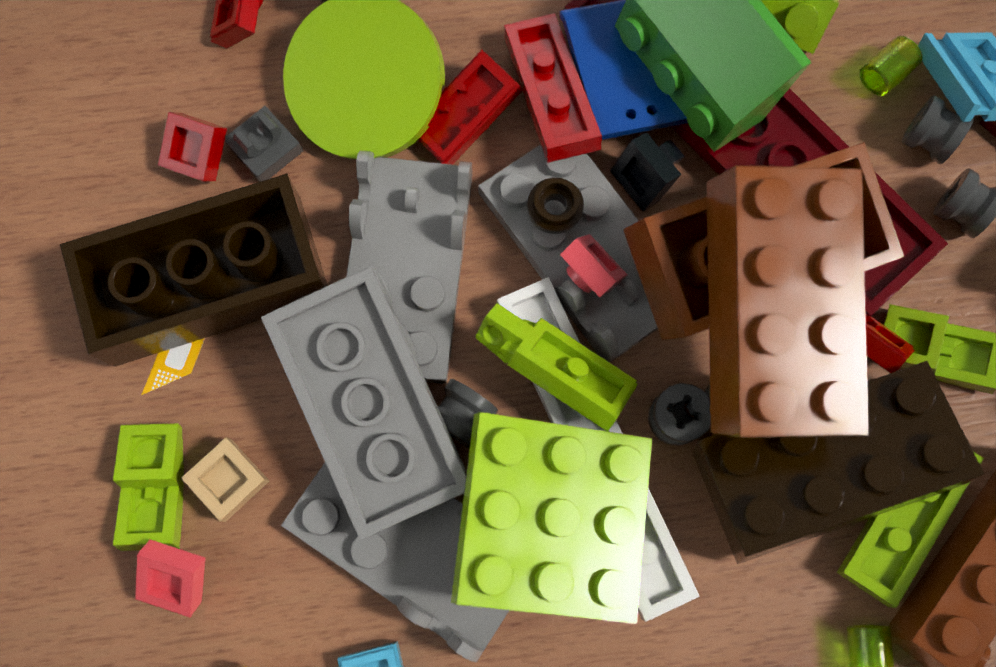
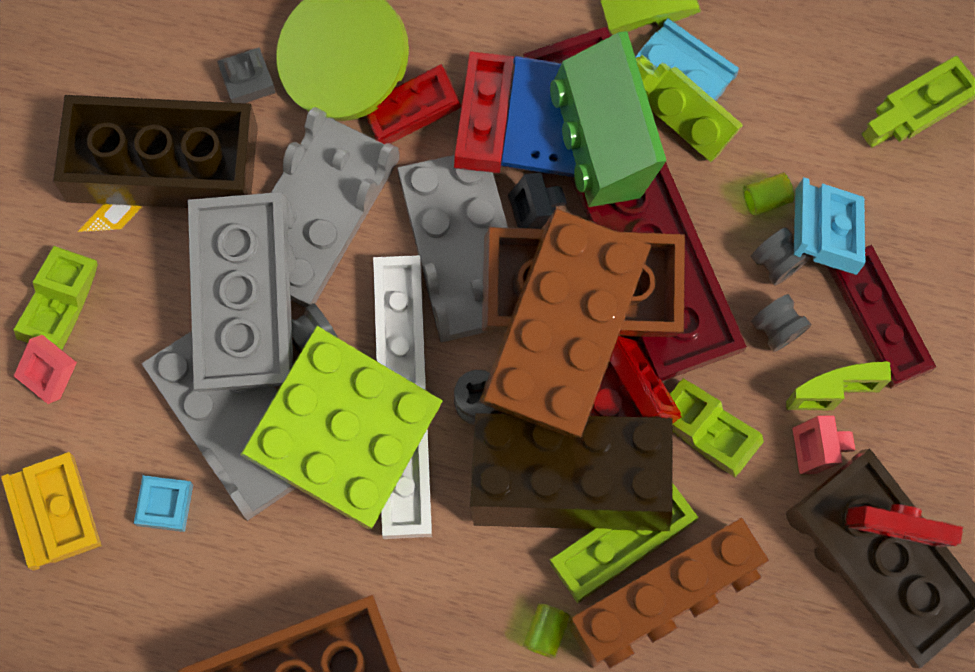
camera: 20 degrees right, 5 degrees down
red plate [158,112,227,181] -> none
tan plate [181,437,269,522] -> none
lime hinge [475,303,638,432] -> none
dark brown plate [527,178,584,234] -> none
coral plate [560,234,628,298] -> none

